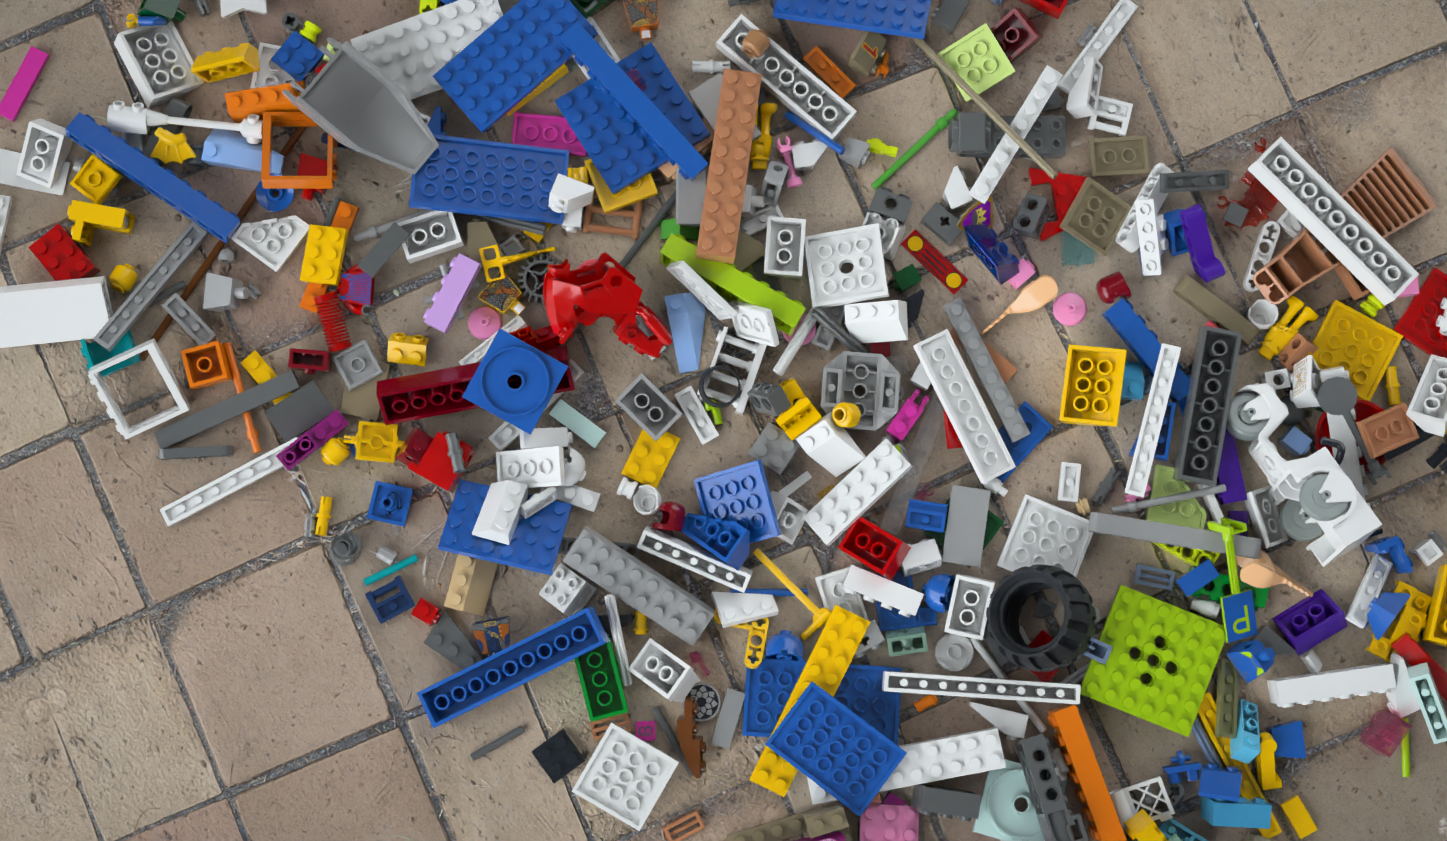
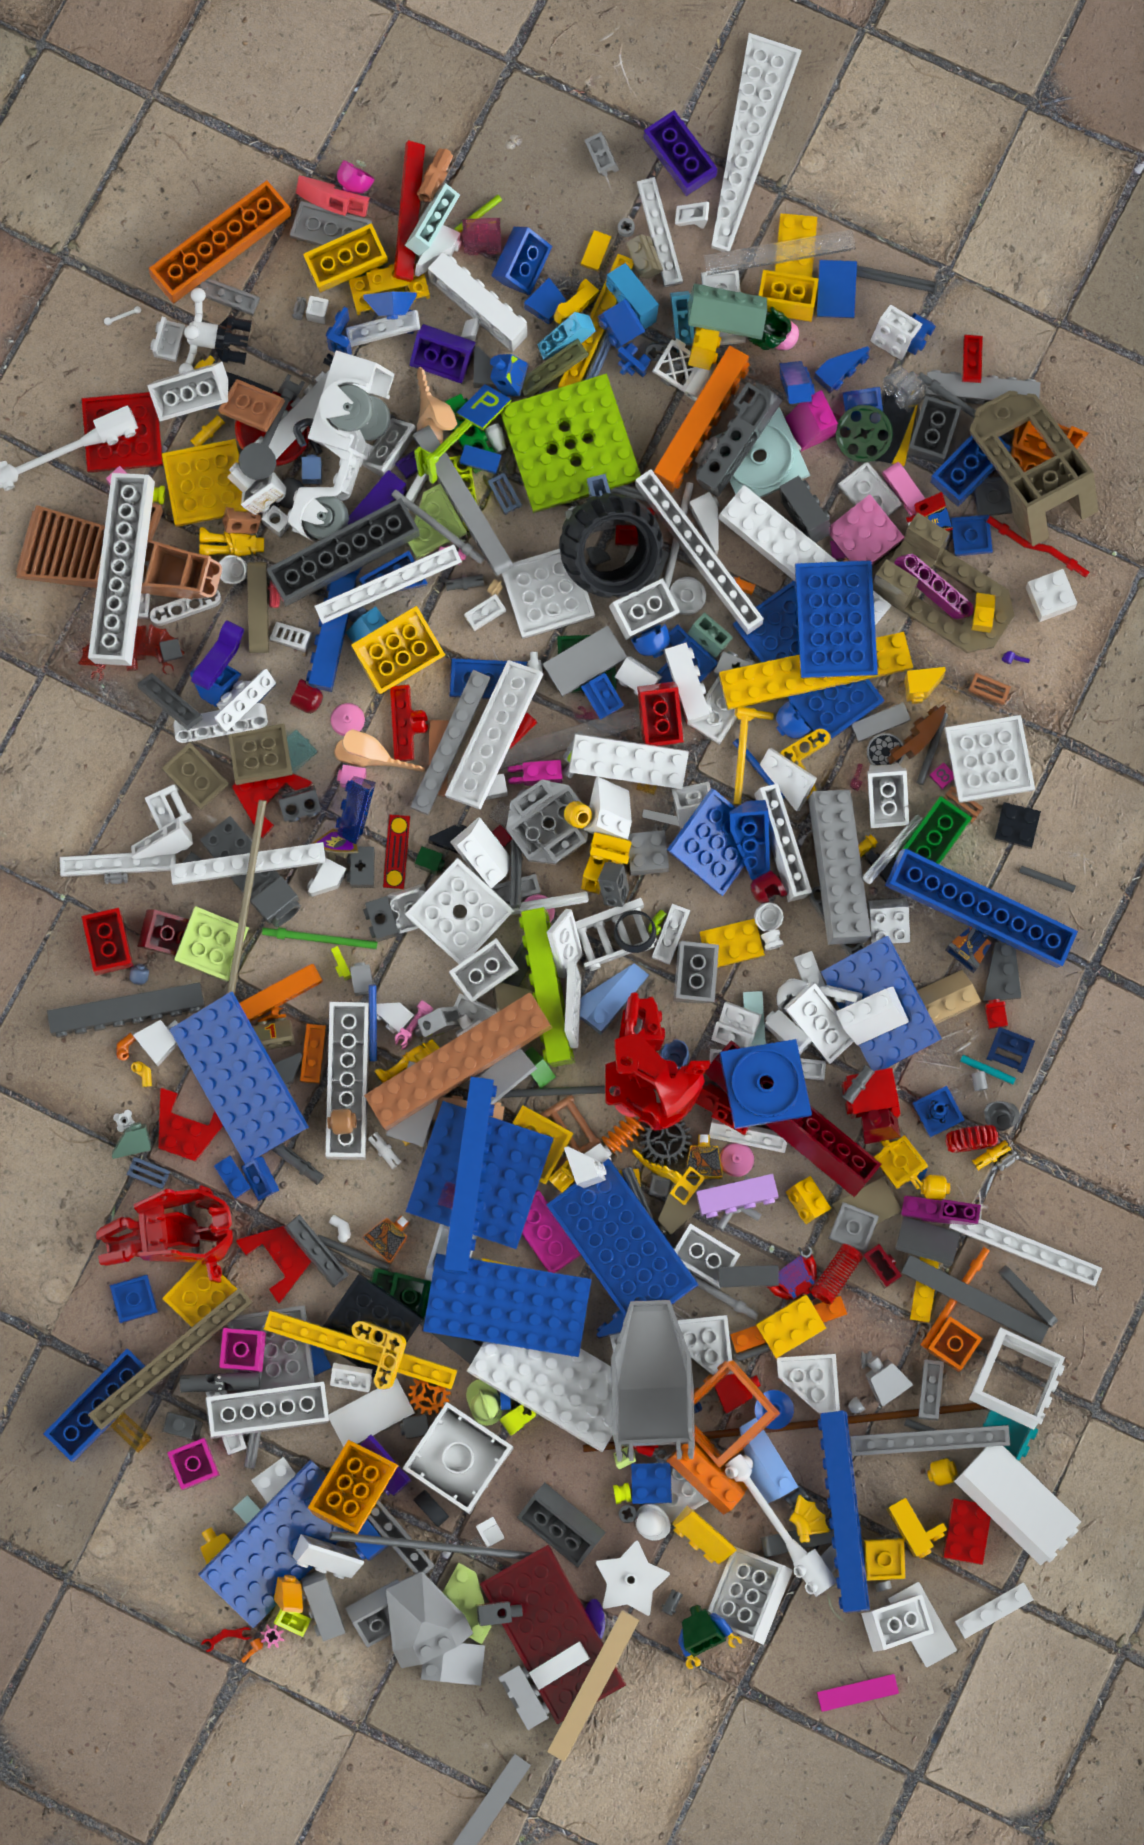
camera: 125 degrees left, 5 degrees down
none -> orange beam [239,964,323,1022]
none -> white slope [270,622,312,652]
none -> dark grey slope [274,1052,303,1089]
none -> red plate [390,684,428,762]
none -> blue slope [491,226,553,295]
none -> orange piece [602,1116,645,1156]
none -> white hat [635,1504,671,1541]
none -> medium blue hair [660,1039,689,1070]
none -> white plate [678,1315,733,1375]
none -> white slope [711,1002,762,1048]
none -> yellow slope [904,667,946,704]
none -> red gear [945,1125,998,1153]

